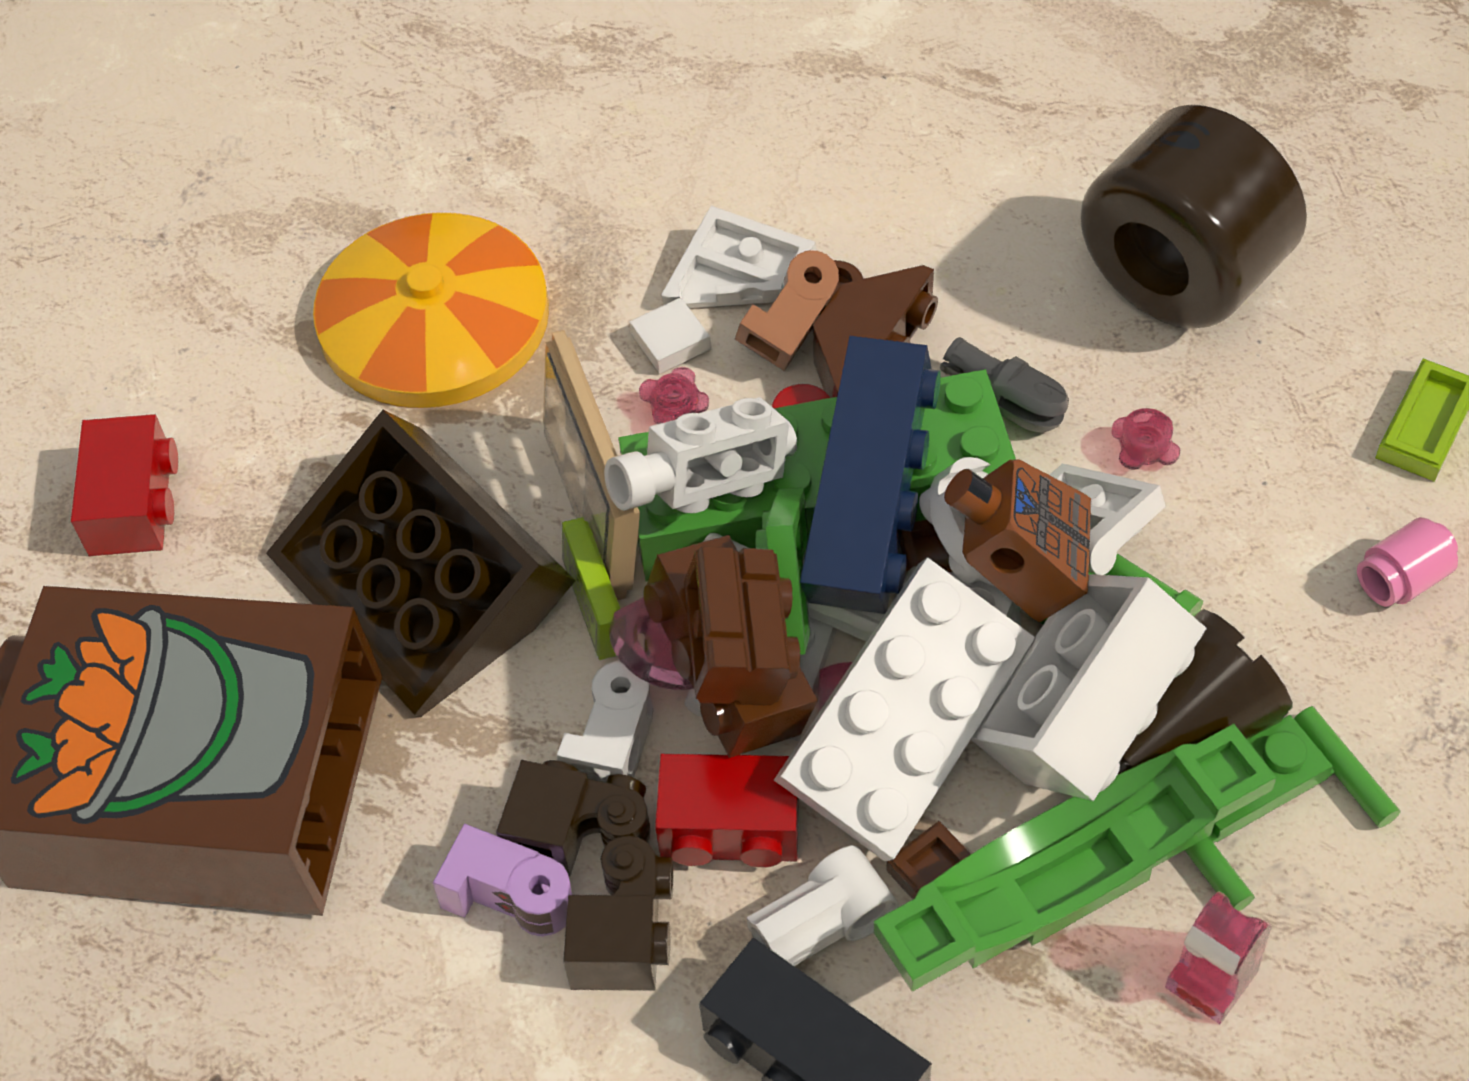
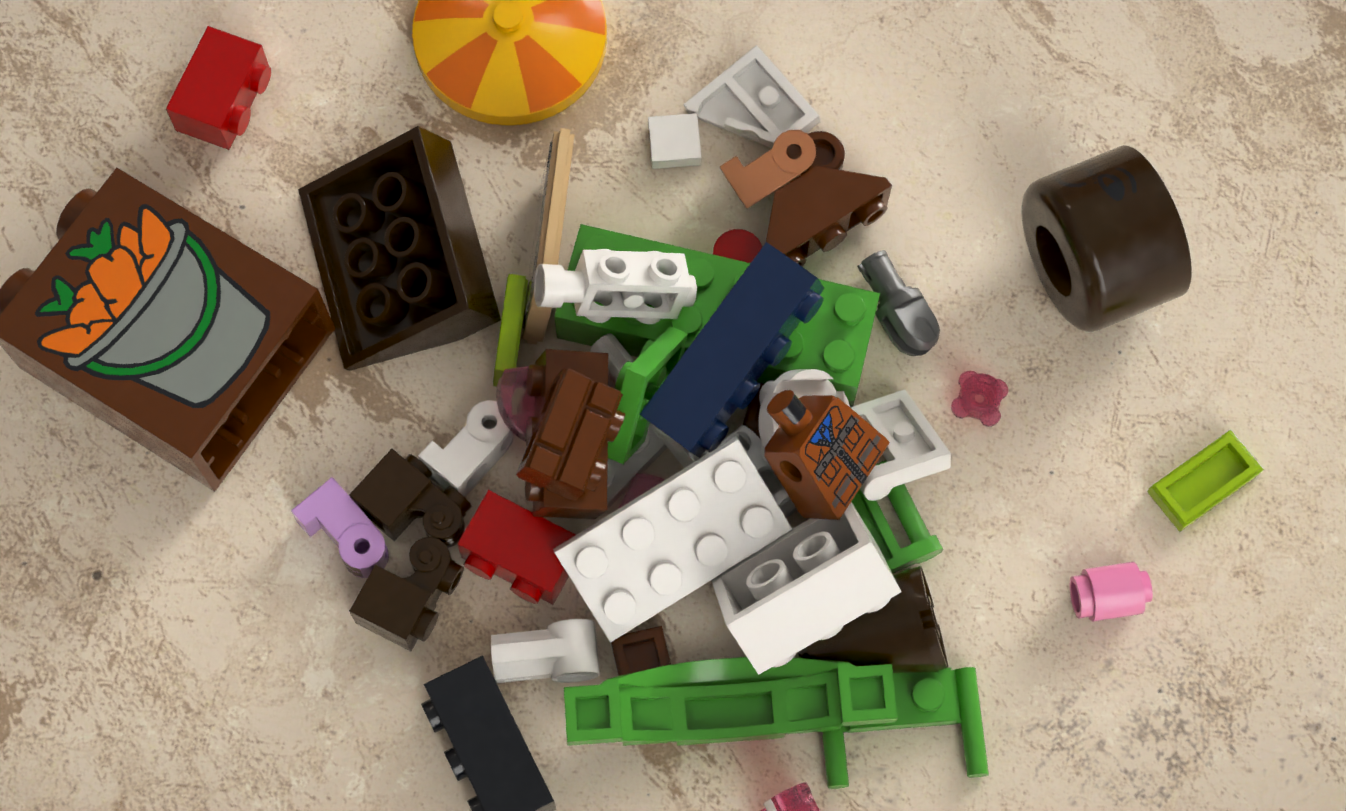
camera: 20 degrees right, 15 degrees up
clear pink plate [639,367,709,424] -> none

